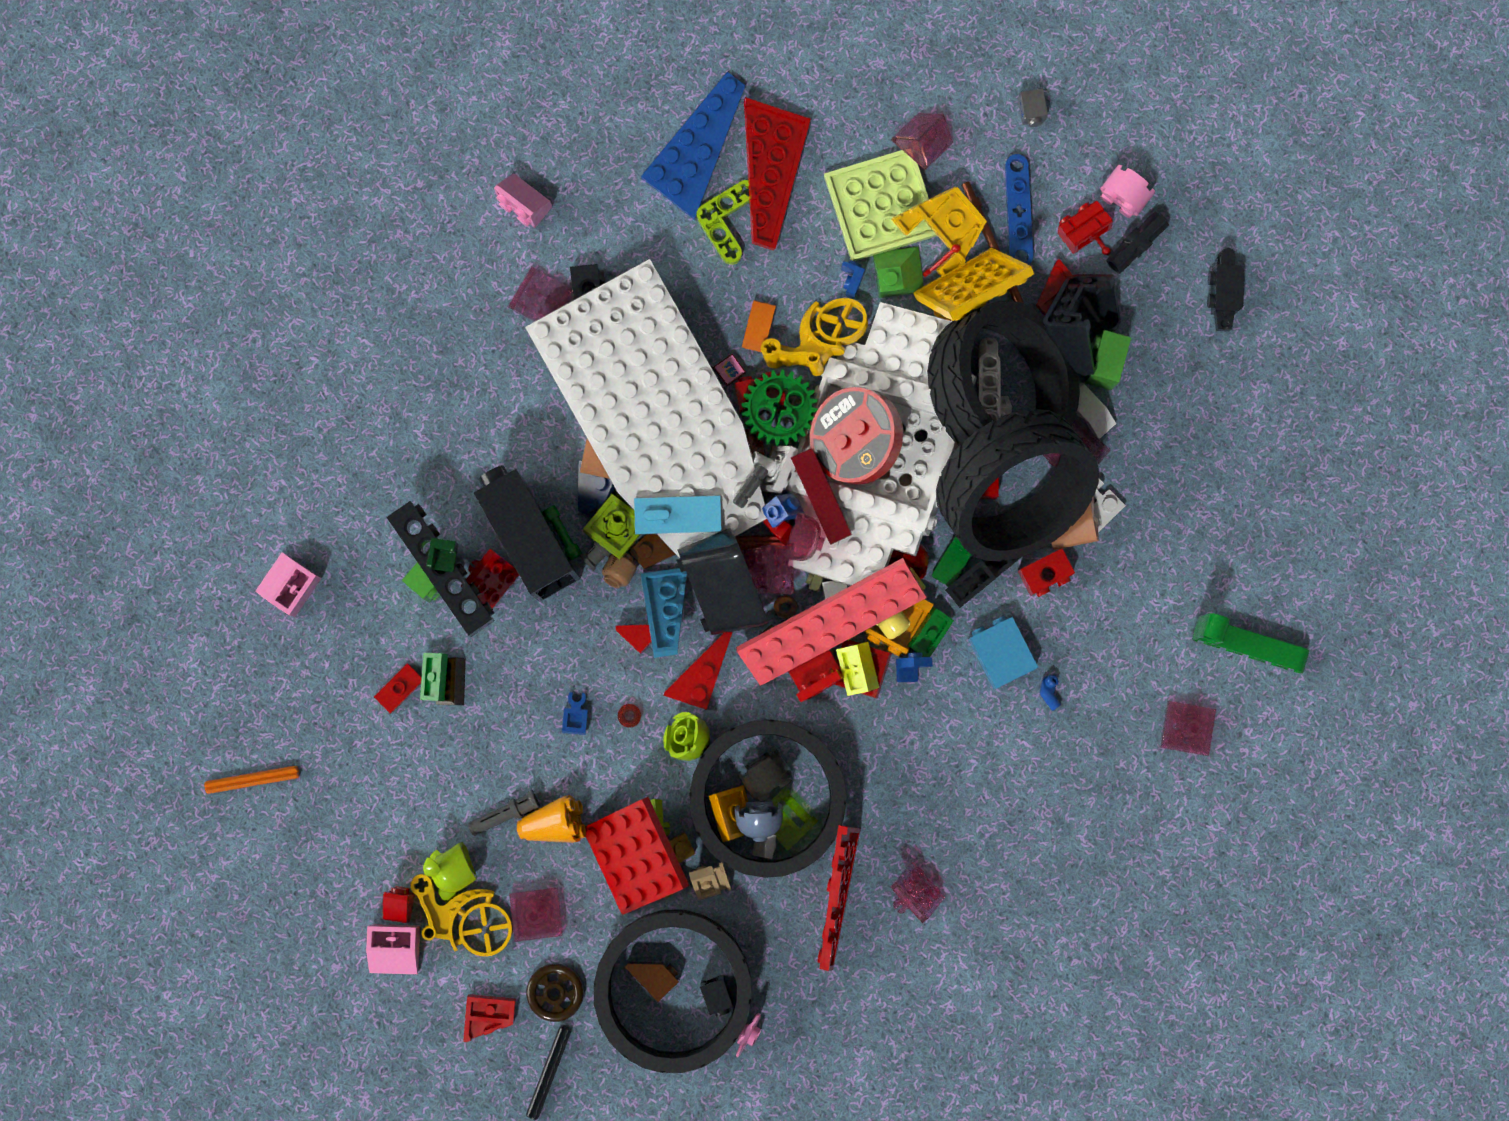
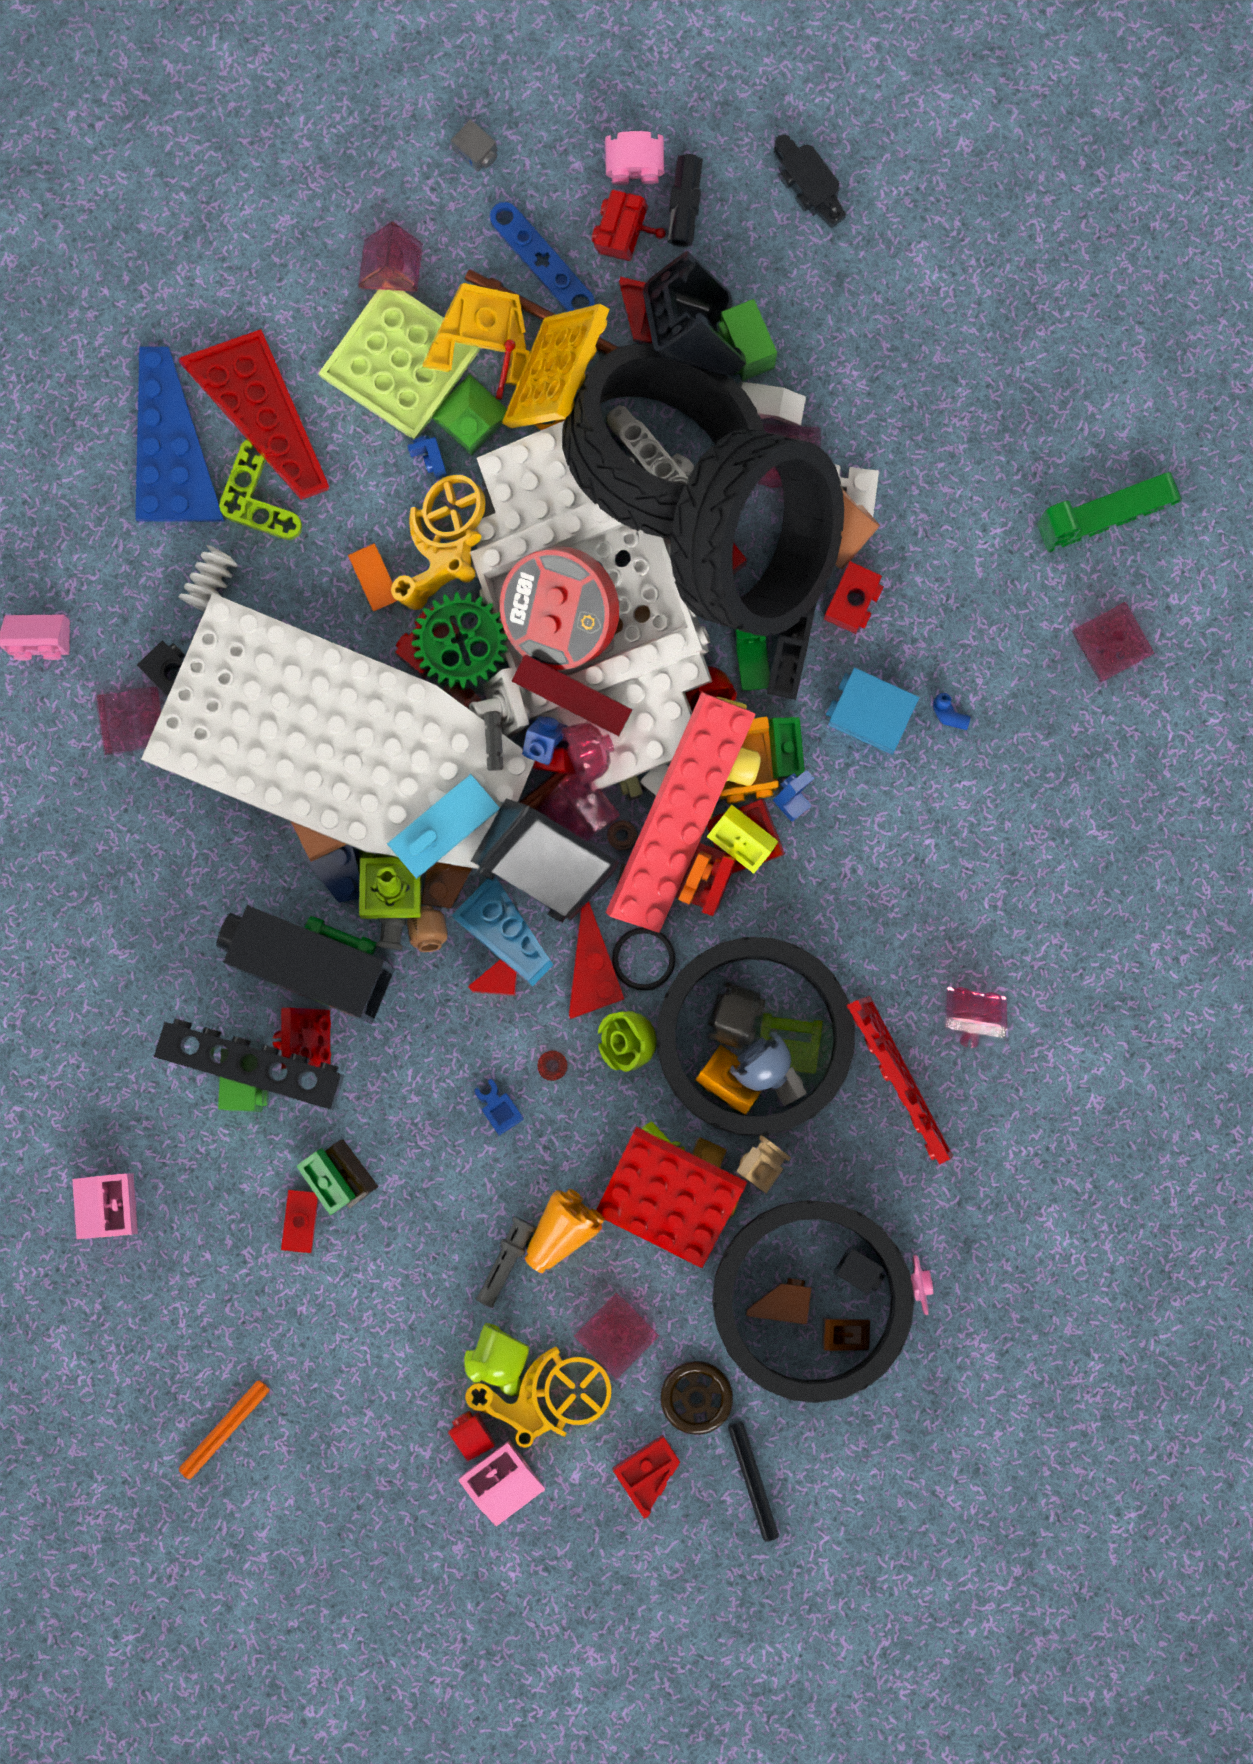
camera: 30 degrees left, 0 degrees up
dark green panel [427,538,459,572] -> none
tile [714,354,746,386] -> none
none -> white piece [178,545,238,612]
none -> black tyre [612,927,676,991]
none -> orange plate [678,851,713,904]
none -> reddish brown slope [822,1317,870,1351]

